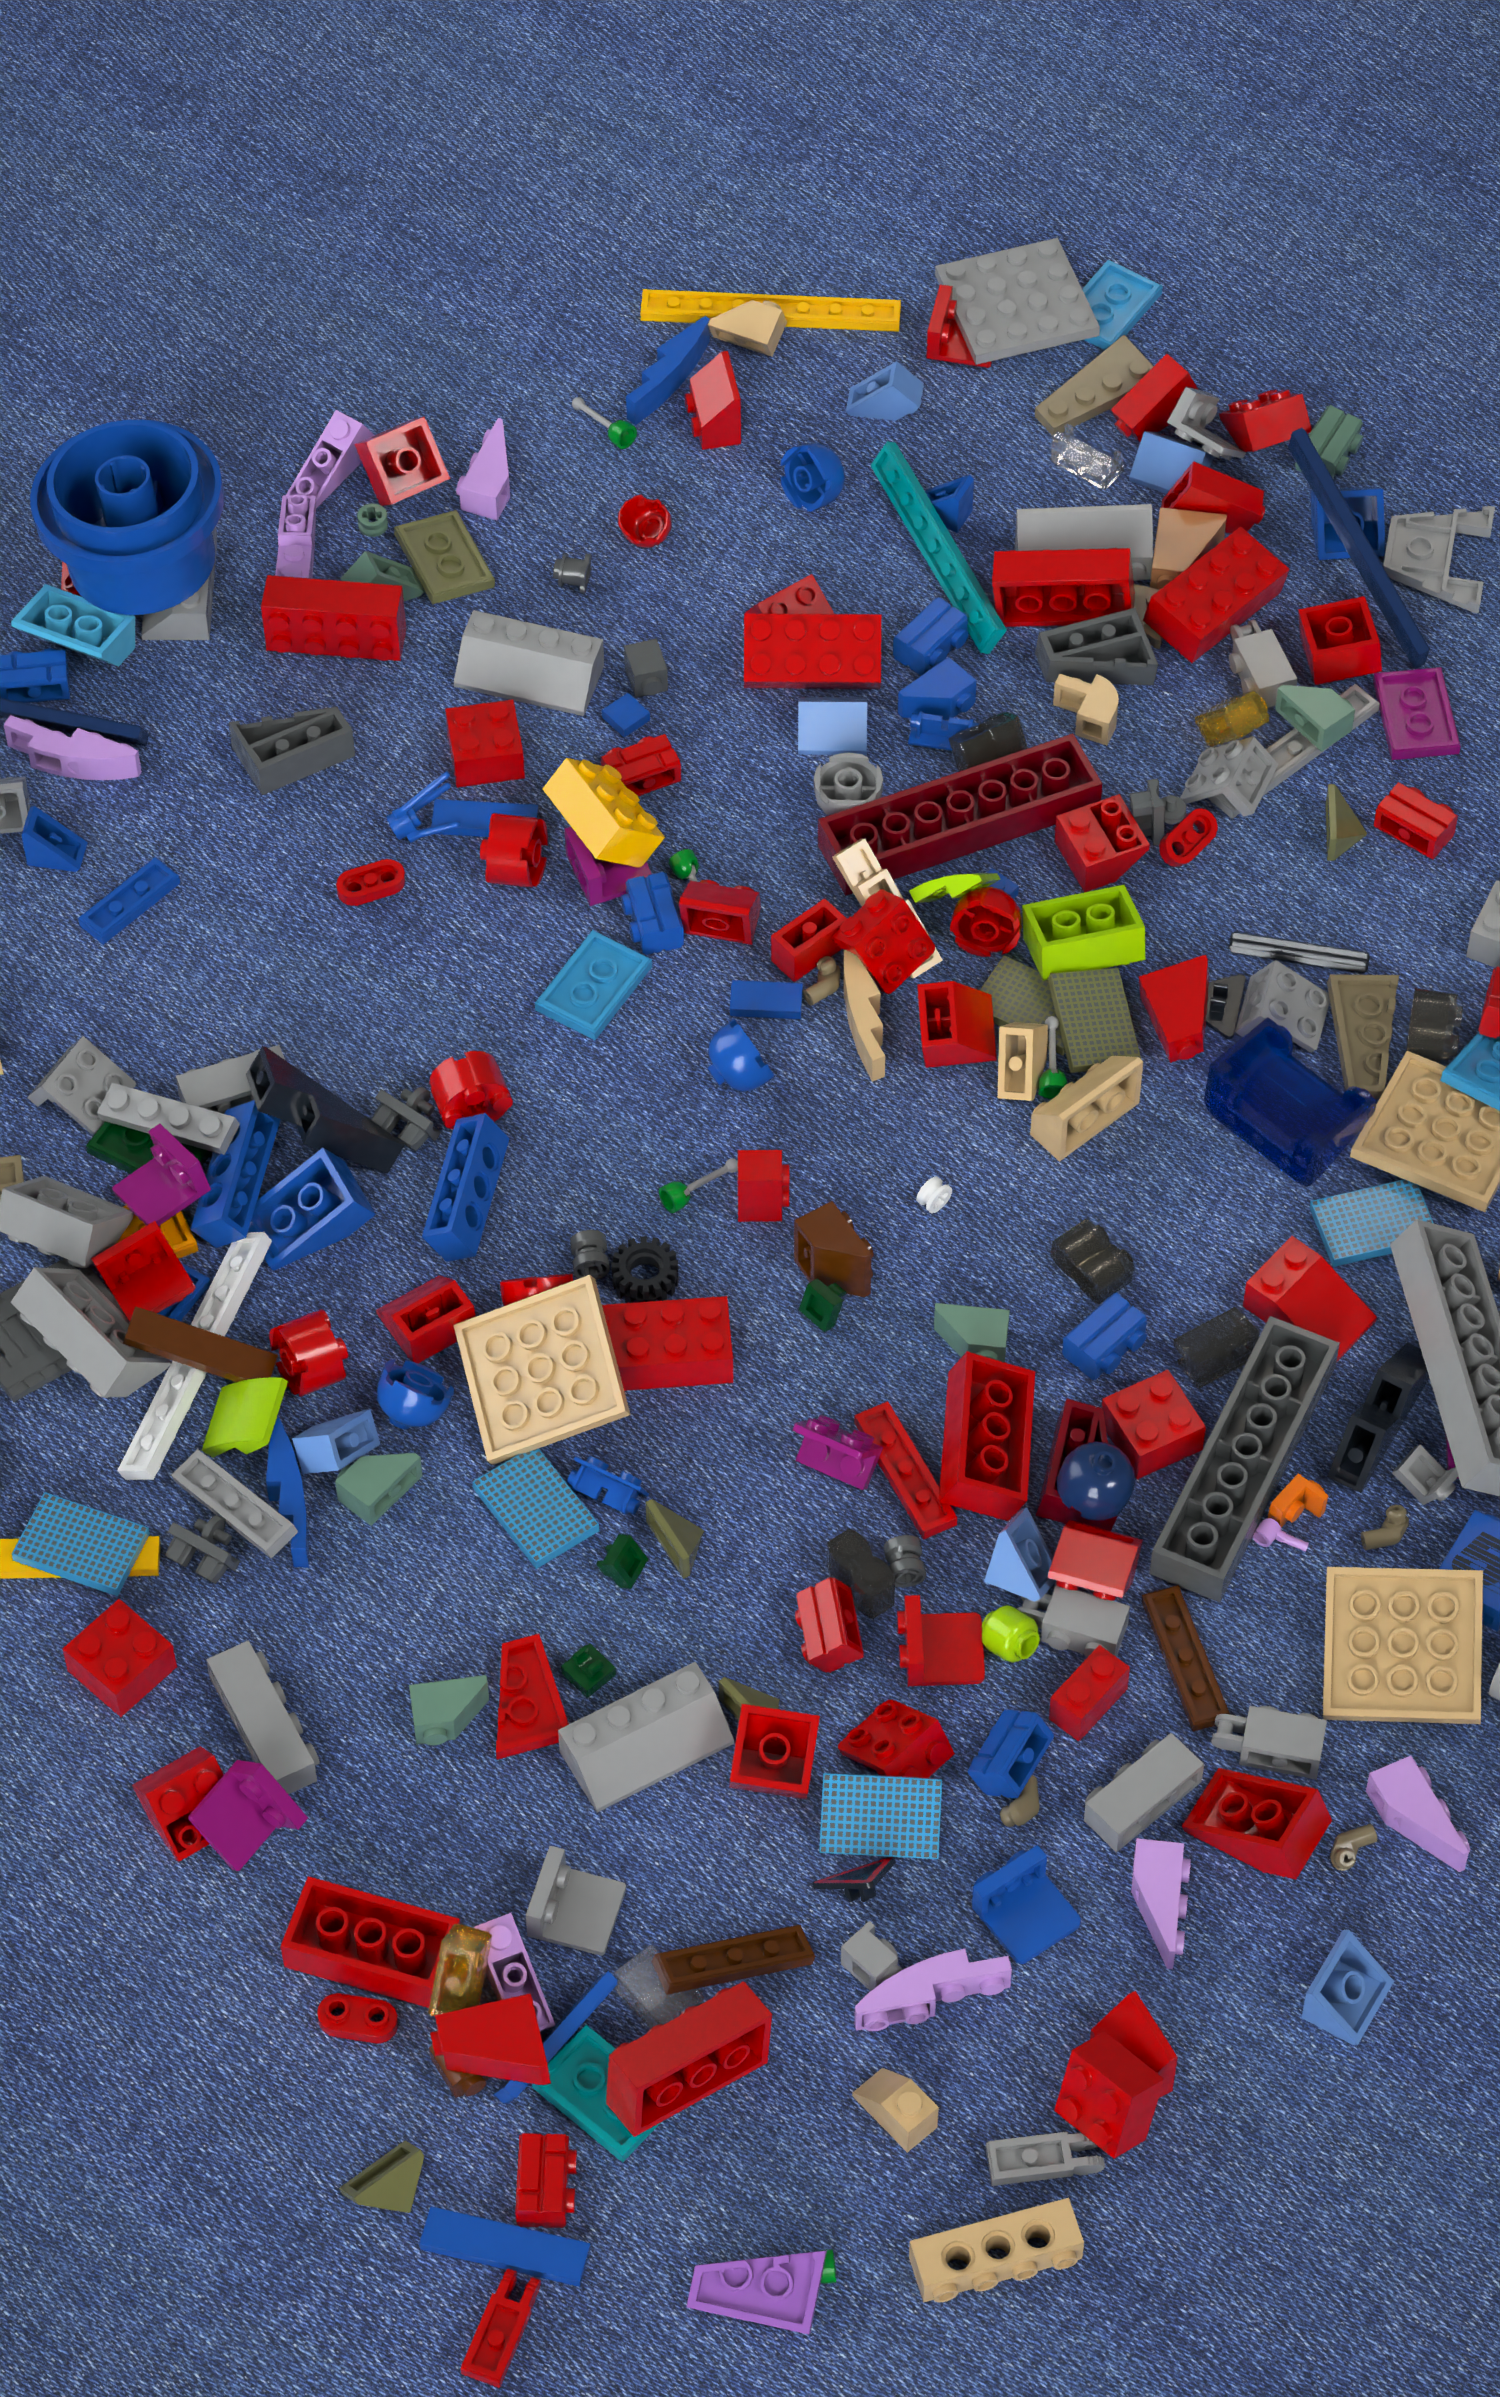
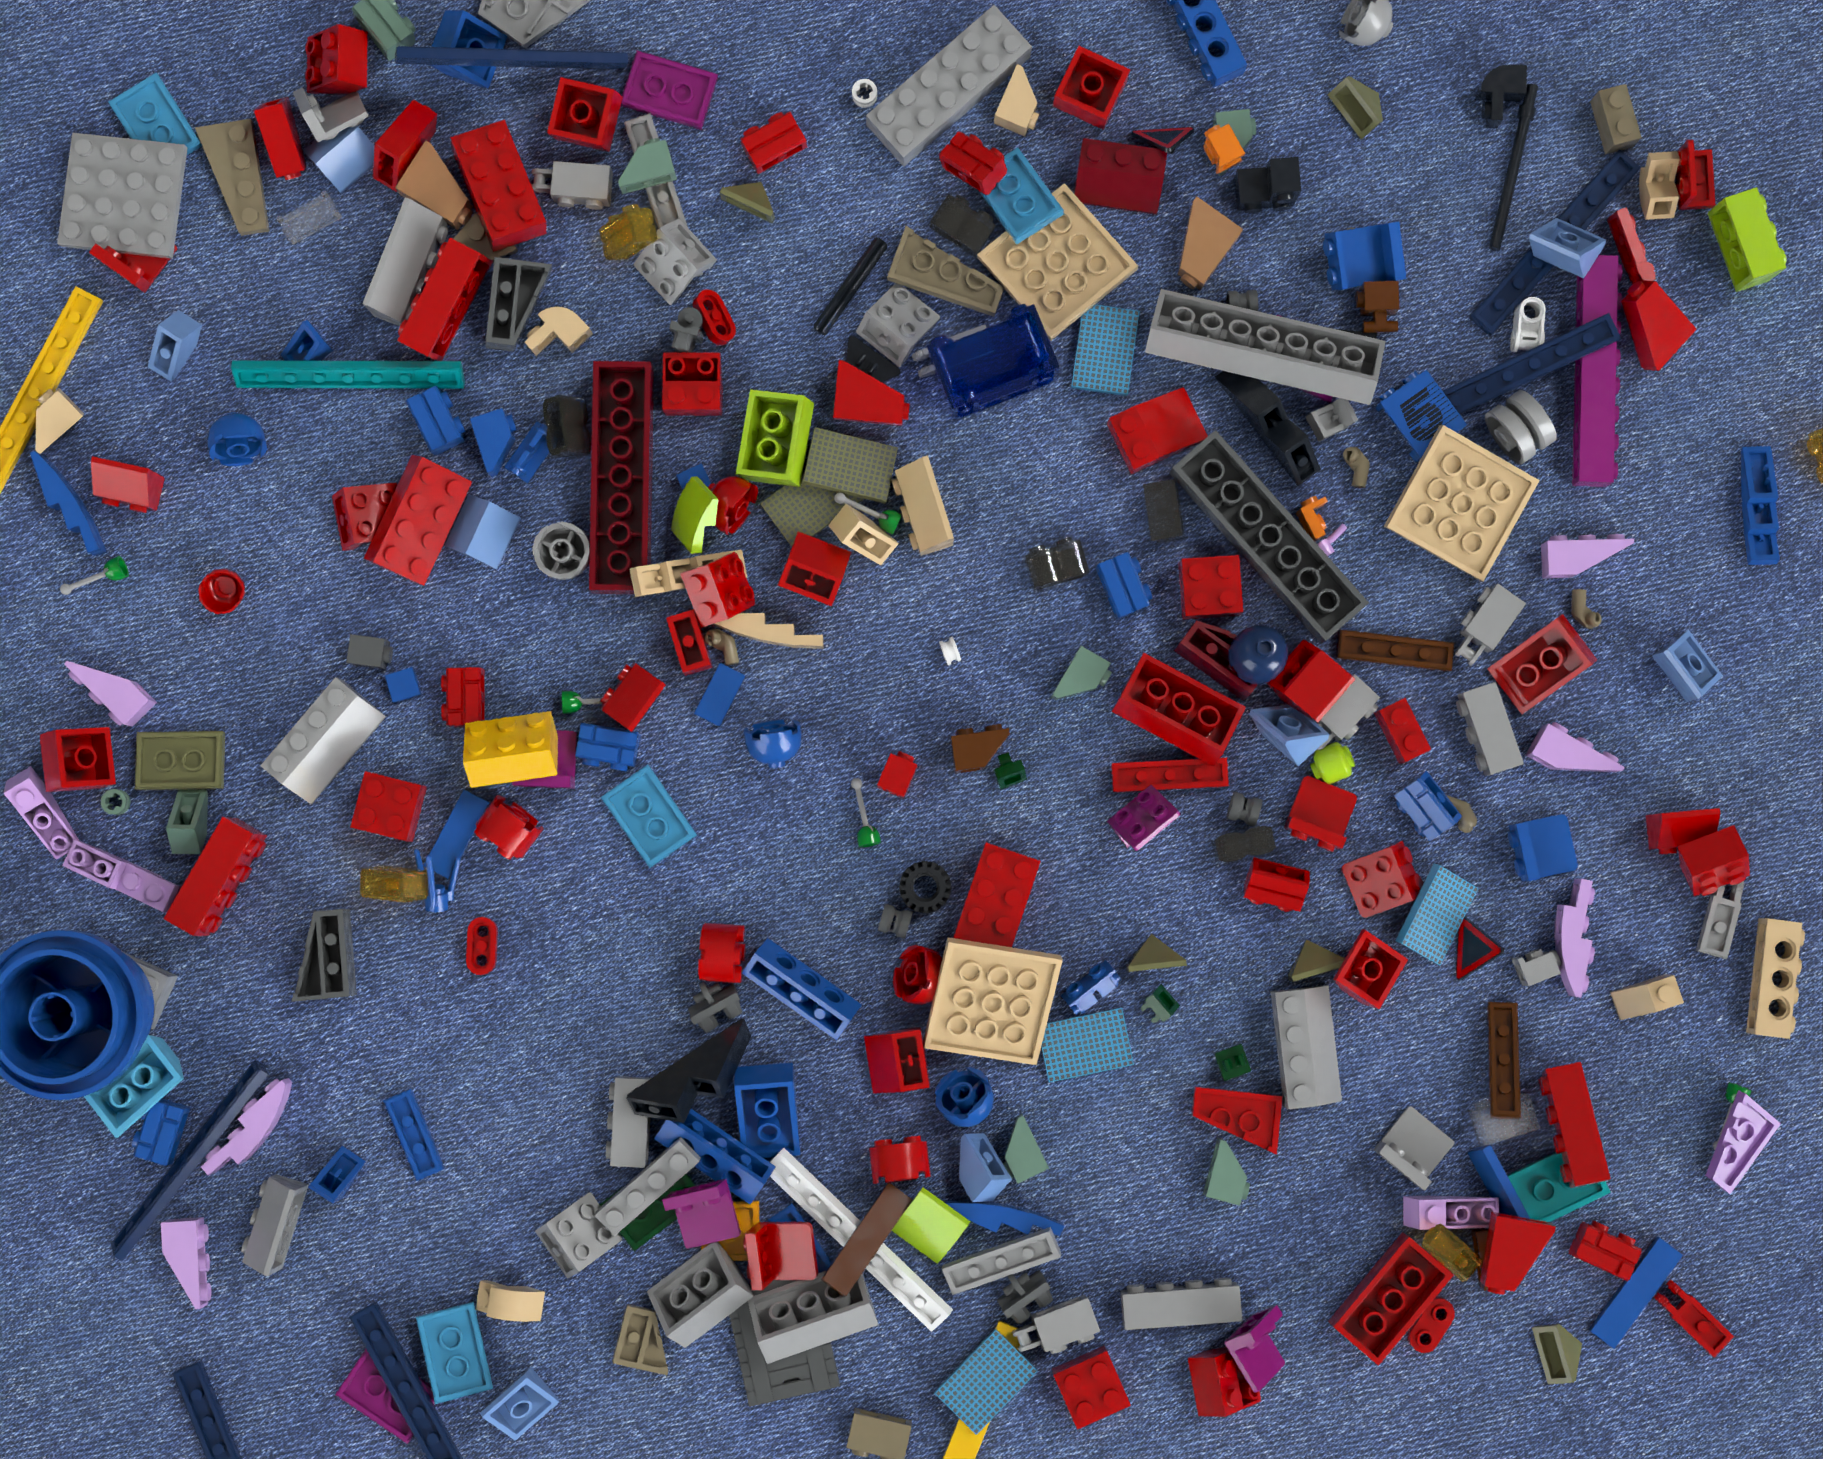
camera: 65 degrees left, 30 degrees up
dark grey brick [553,553,592,594] -> none
none -> clear yellow brick [360,865,428,903]
none -> light grey brick [1012,1295,1100,1354]

